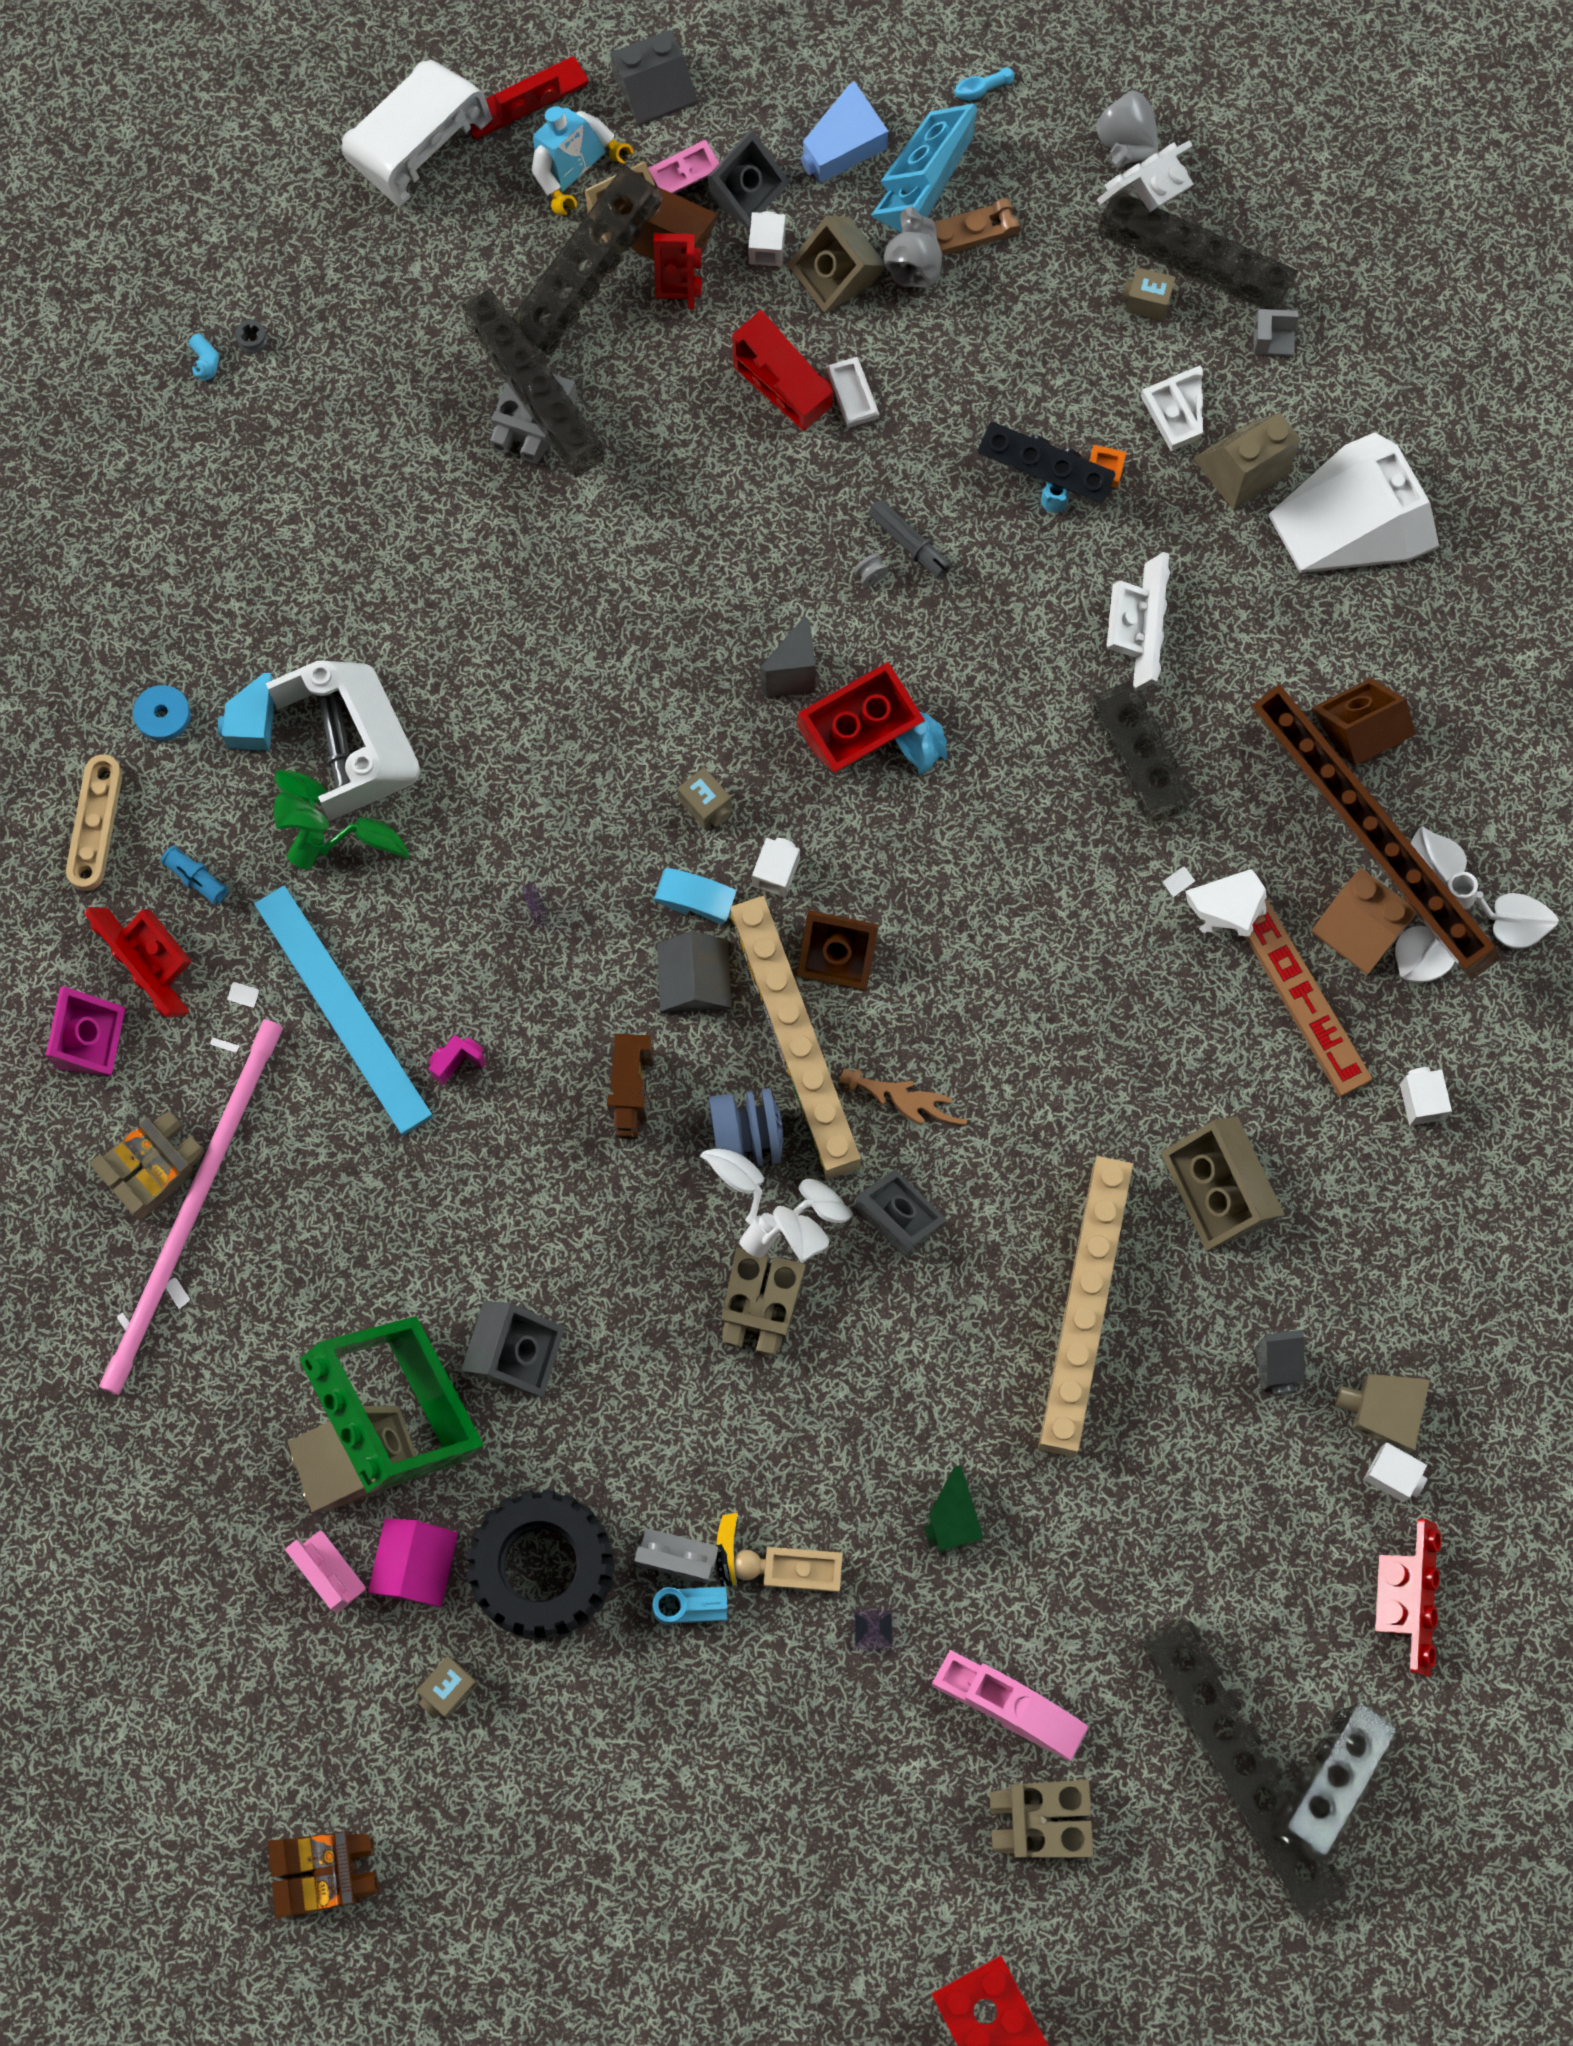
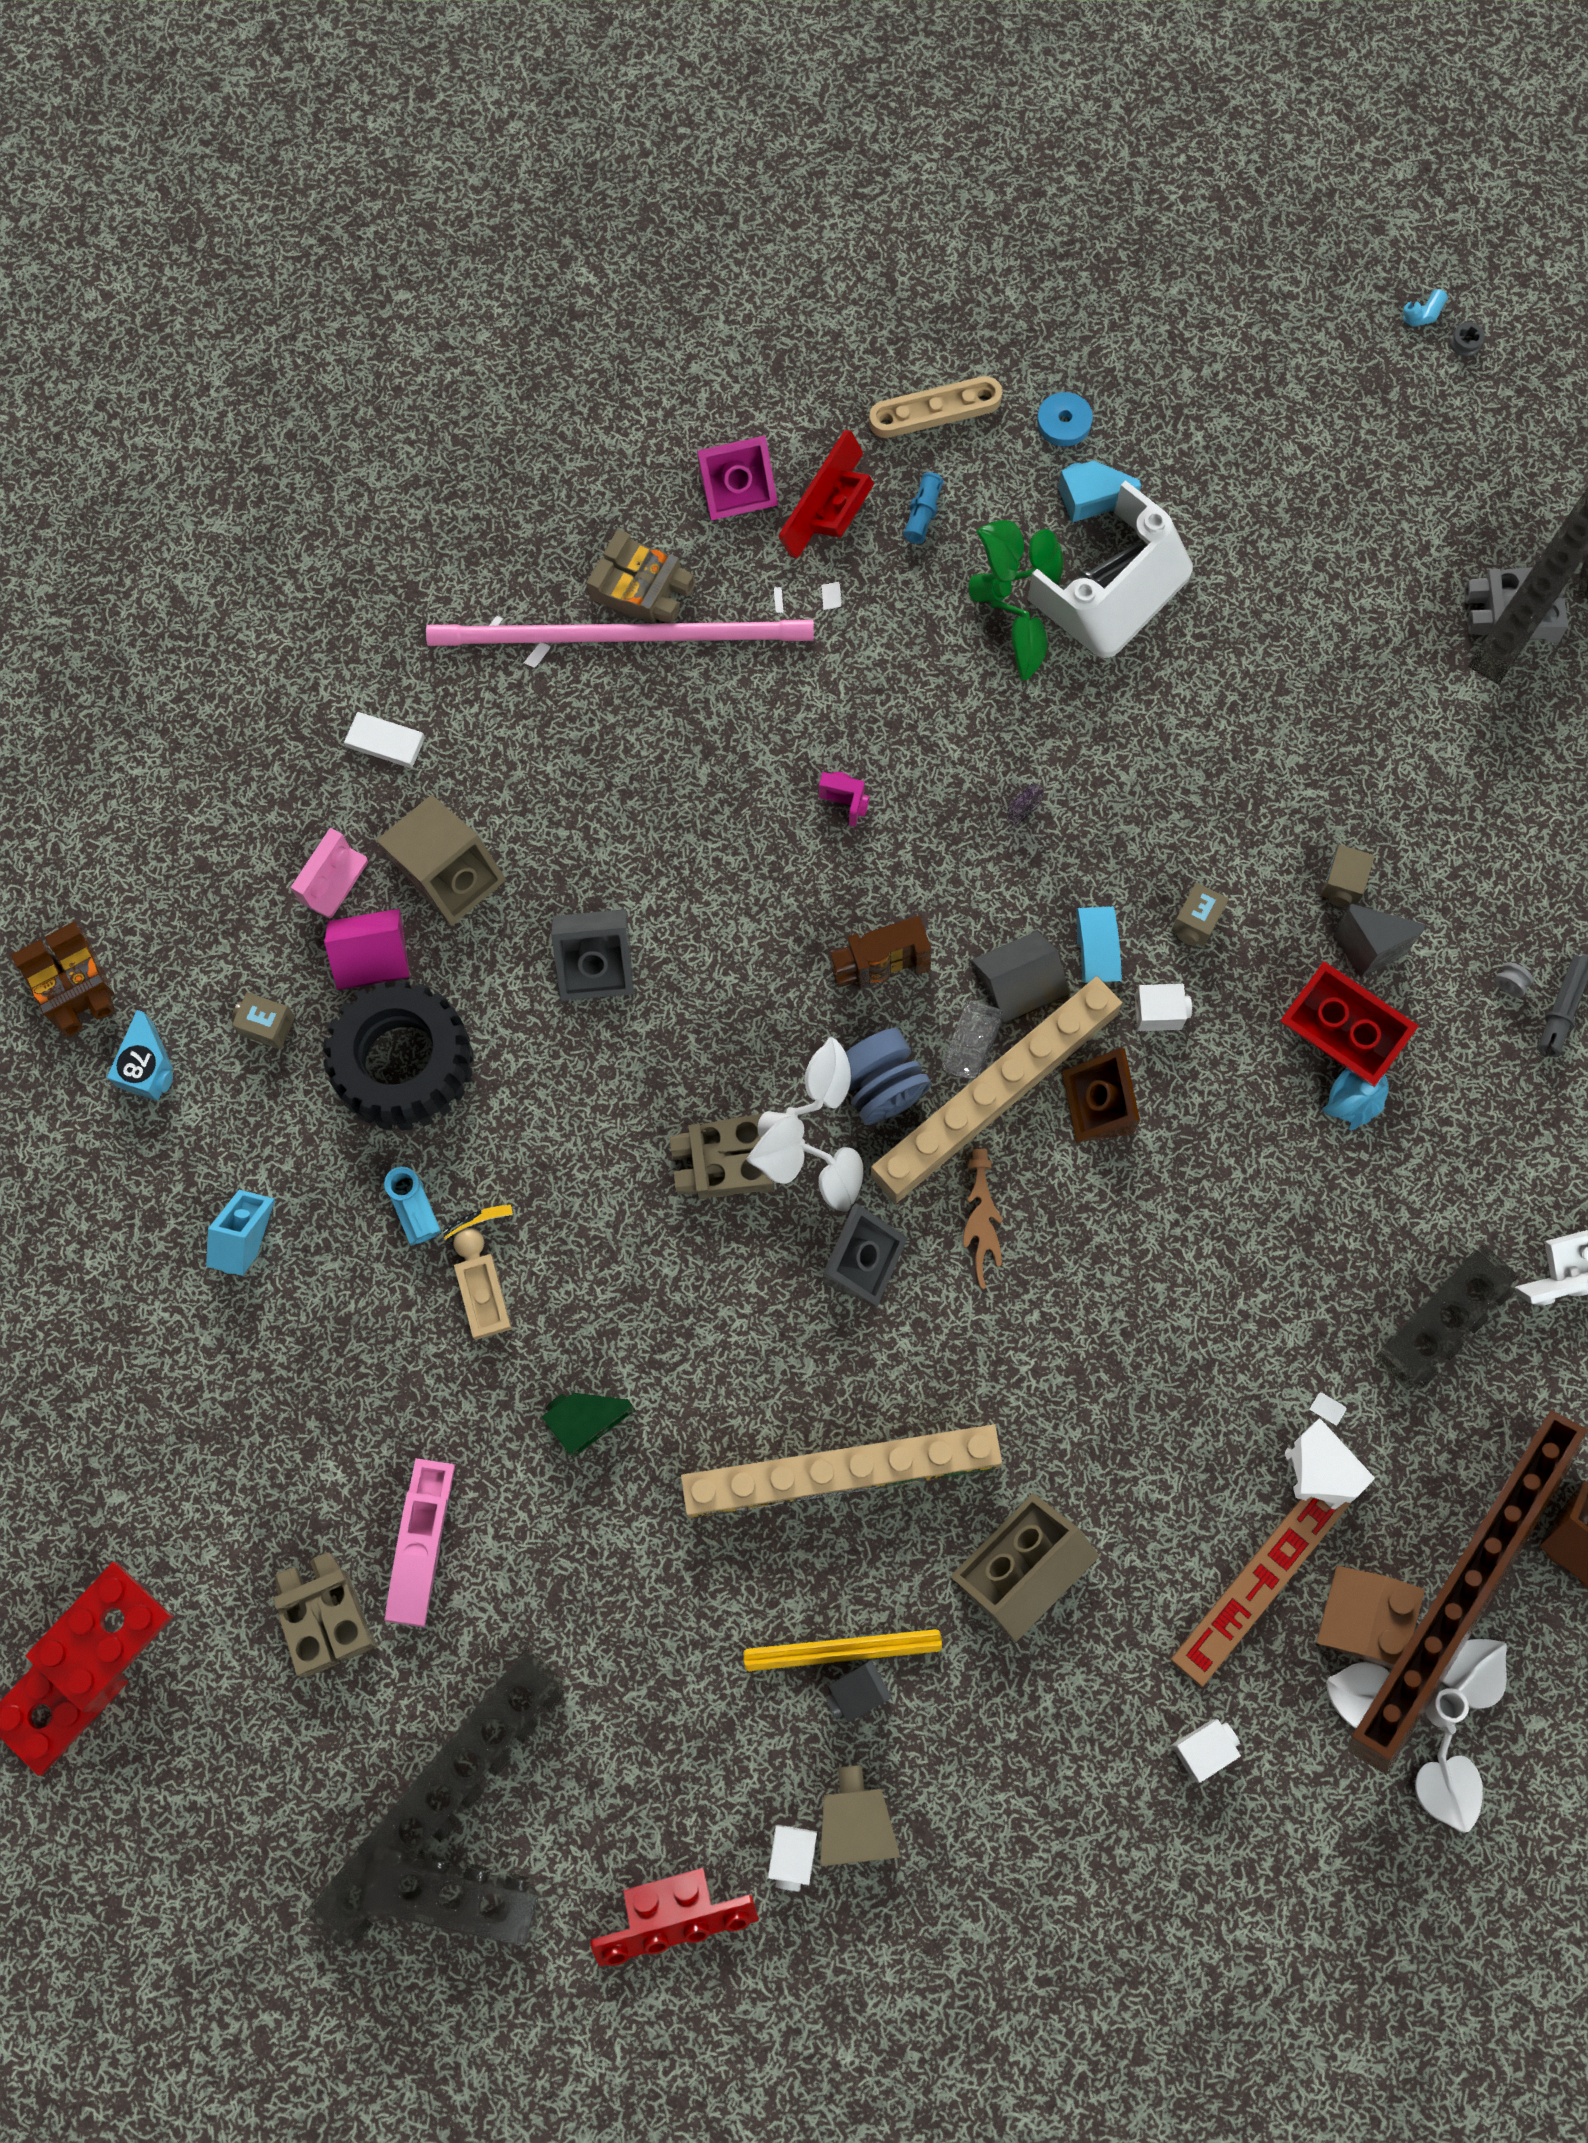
camera: 70 degrees right, 0 degrees up
medium azure tile [254,885,433,1137] -> none
green window [299,1316,484,1494] -> none
light grey bracket [634,1529,718,1584] -> none
clear purple tile [854,1610,893,1650] -> none
none -> medium azure slope [107,1010,173,1101]
none -> medium azure slope [206,1190,275,1276]
none -> white tile [344,712,425,769]
none -> yellow axle [743,1629,942,1671]
none -> clear plate [941,1000,1004,1080]
none -> dark tan brick [1320,845,1375,907]

